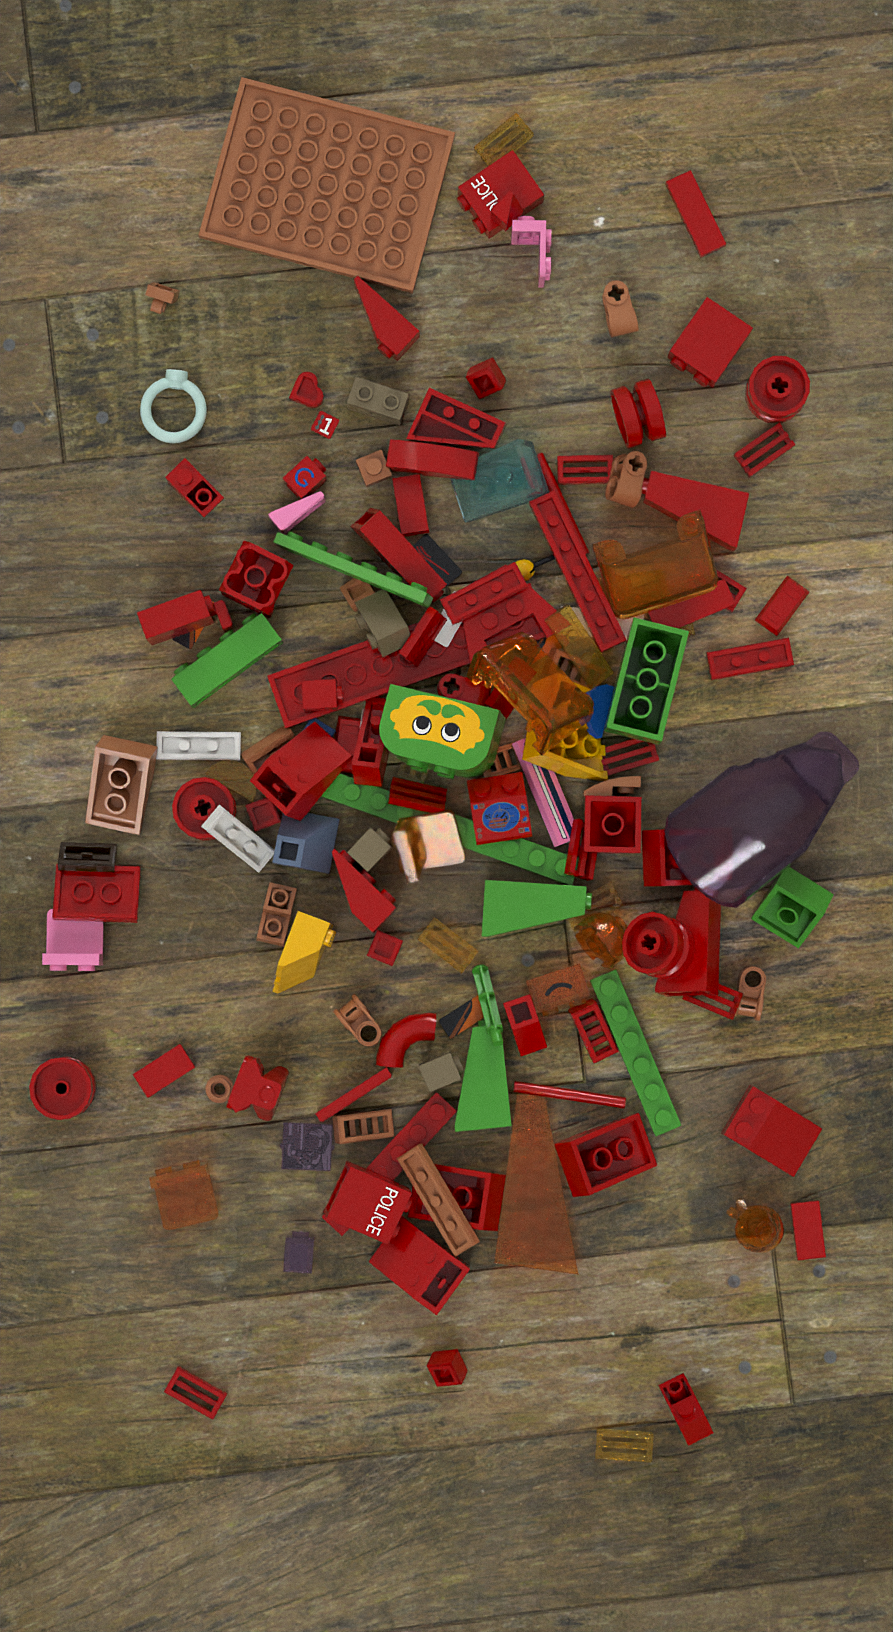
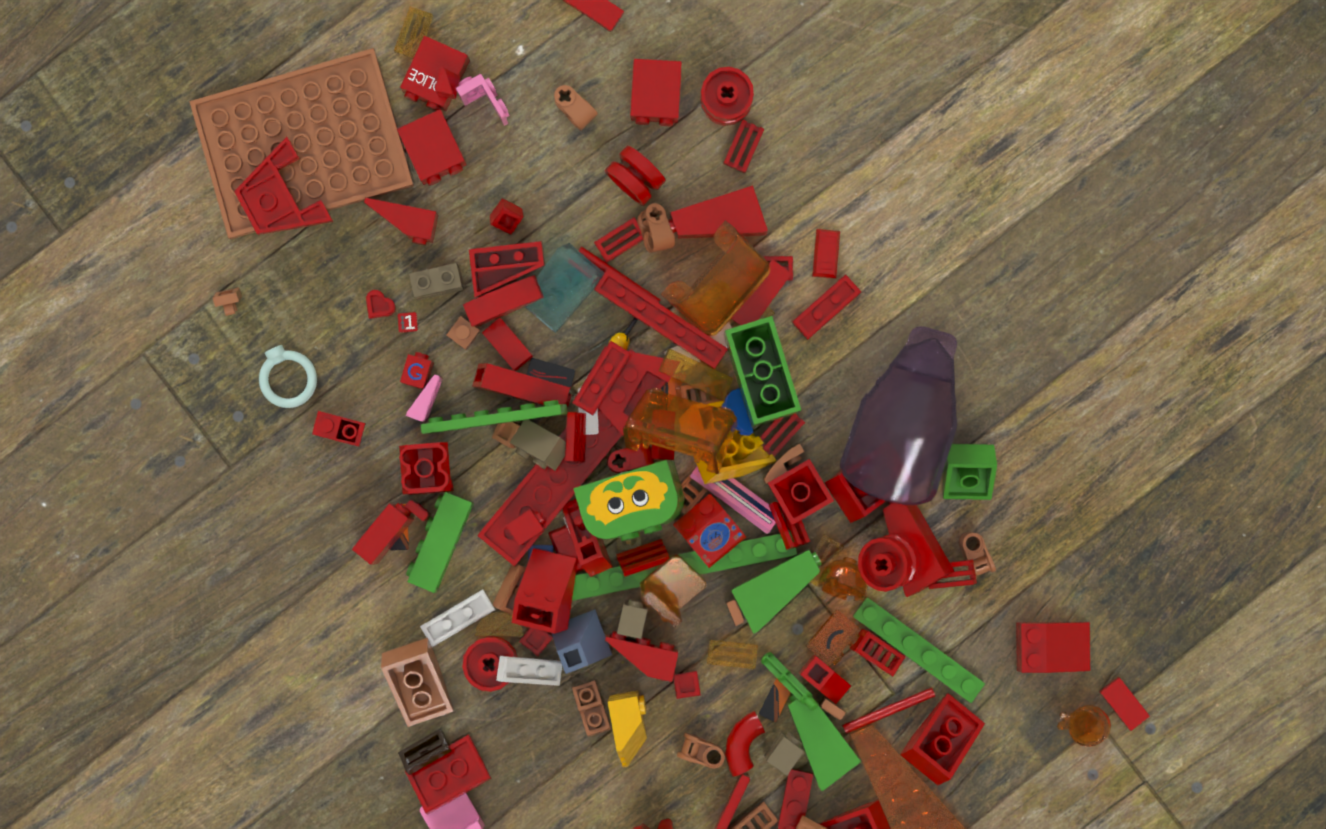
camera: 30 degrees left, 0 degrees up
none -> red wing [234,136,334,235]
none -> red brick [397,109,467,186]
none -> nougat tile [726,599,744,626]
none -> nougat tile [819,697,846,720]

